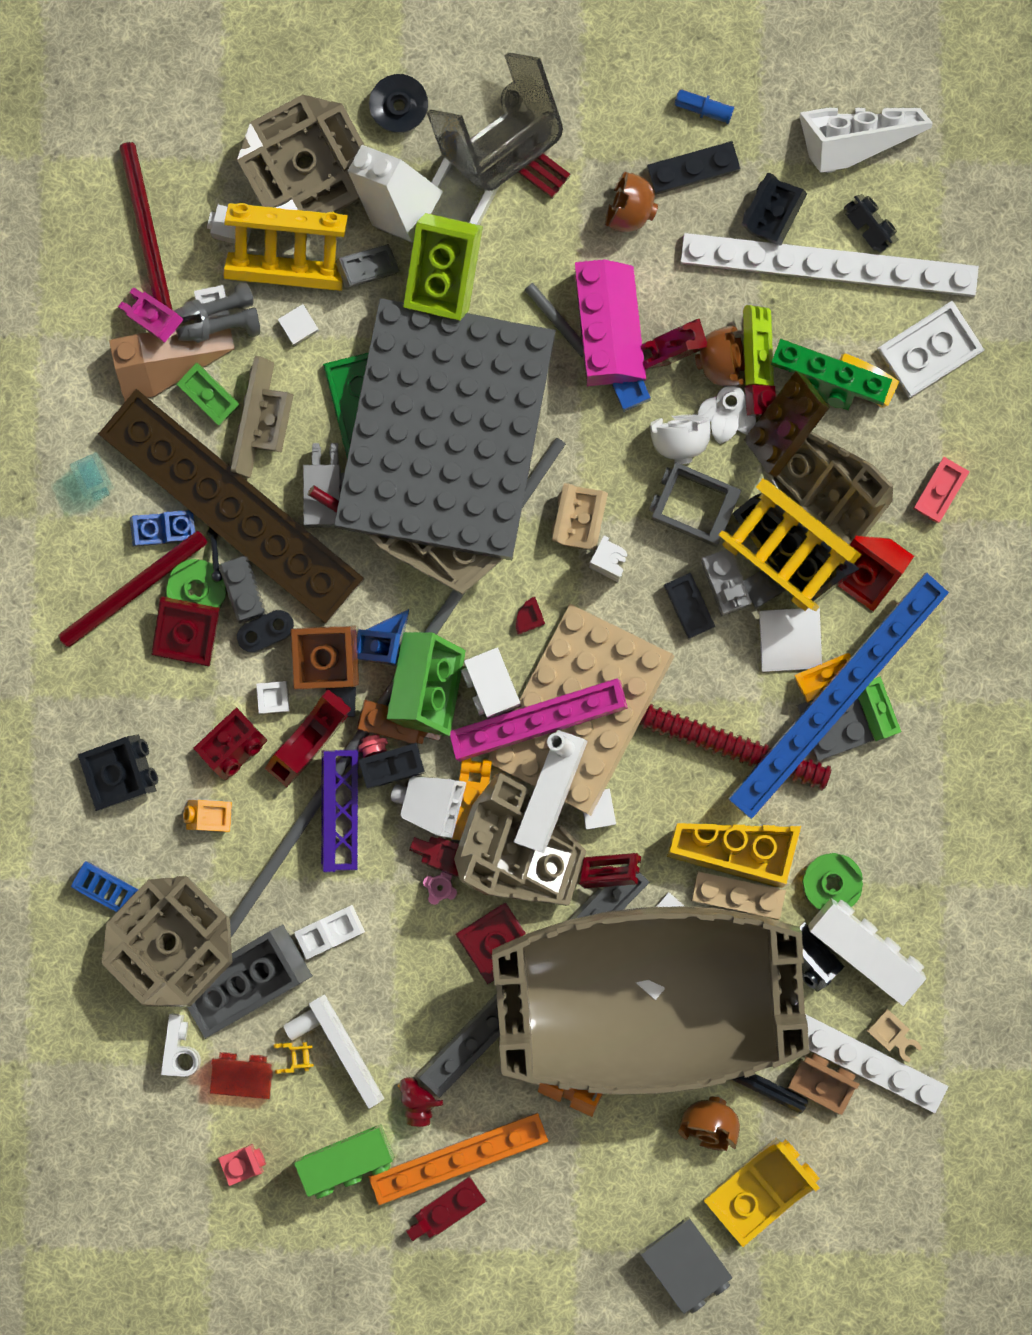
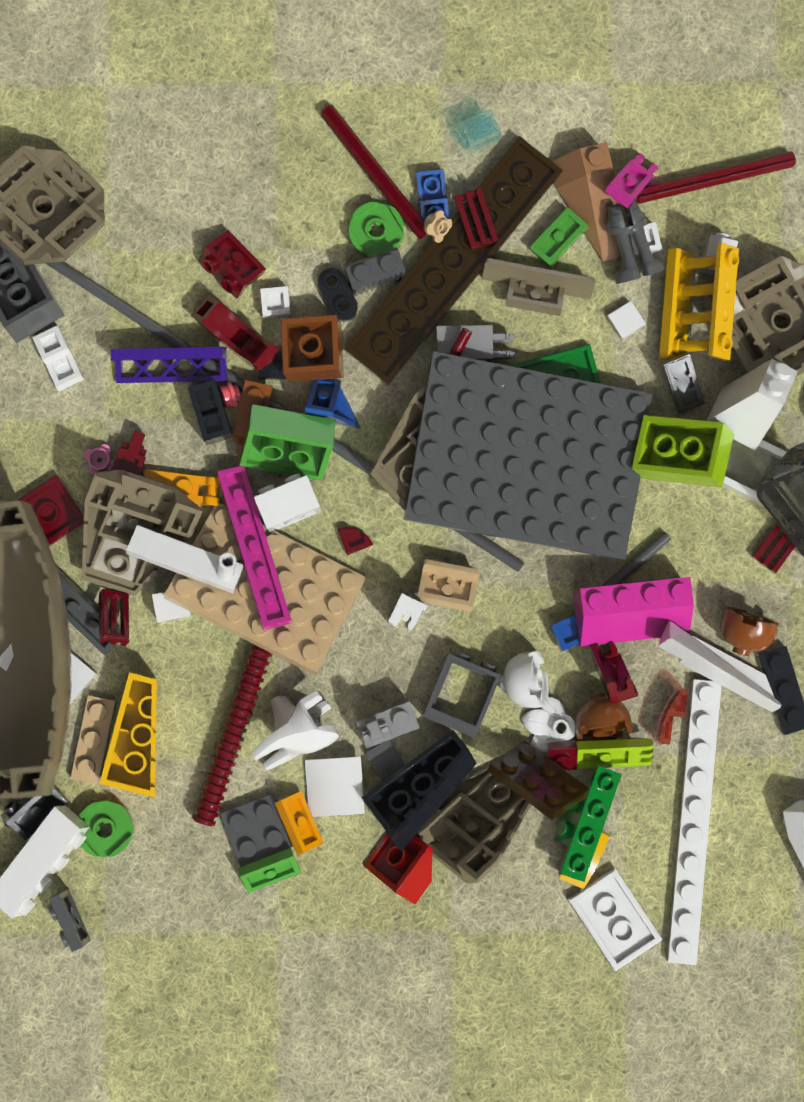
camera: 85 degrees right, 0 degrees up
blue slope [71,861,139,912] -> none
black plate [78,734,158,811] -> none
dark red tile [151,596,220,667] -> none
light orange bracket [183,800,232,832] -> none
black hinge [207,527,222,582] -> none
white torso [391,776,466,838] -> none
black plate [663,572,716,639] -> none
yellow fence [718,478,861,611] -> none
blue plate [728,573,949,819] -> none
black bracket [742,173,807,246] -> none
black hinge [844,194,899,254] -> none
coral plate [913,457,970,524] -> none
none -> dark grey plate [48,888,91,952]
none -> white piece [251,691,339,770]
none -> tan plate [424,210,452,243]
none -> dark red tile [454,187,498,250]
none -> clear red slope [655,689,688,745]
none -> white wedge [658,621,781,712]

